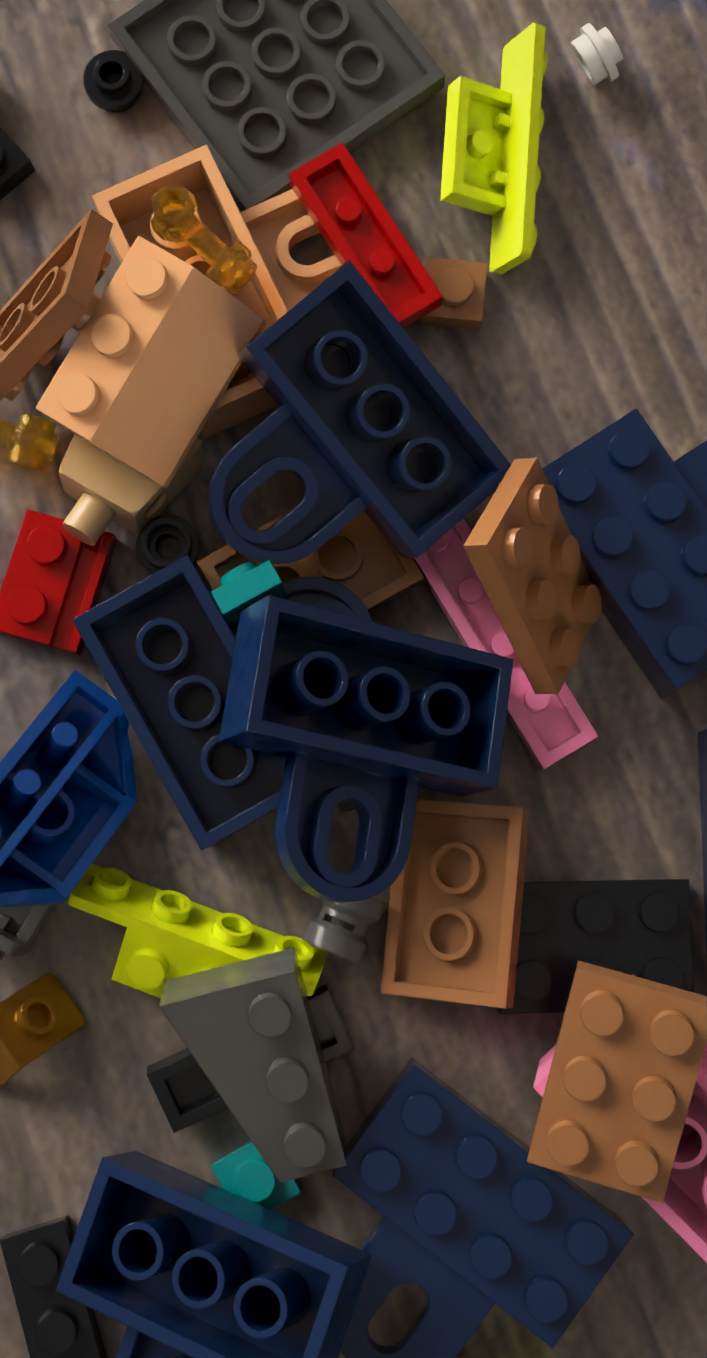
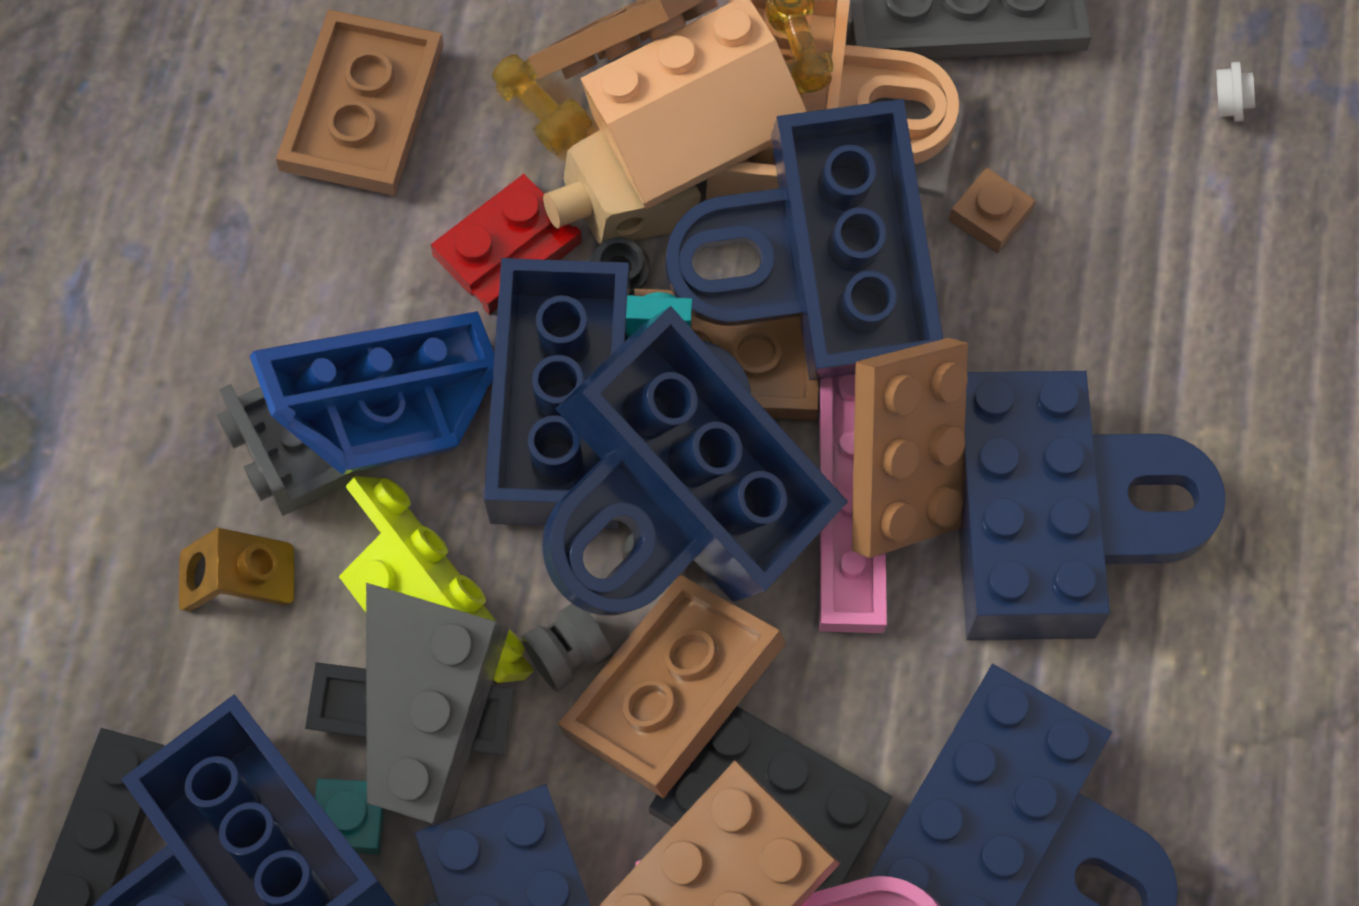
camera: 30 degrees right, 15 degrees down
red plate [288,142,443,328] -> none
neon yellow bracket [440,23,548,275] -> none

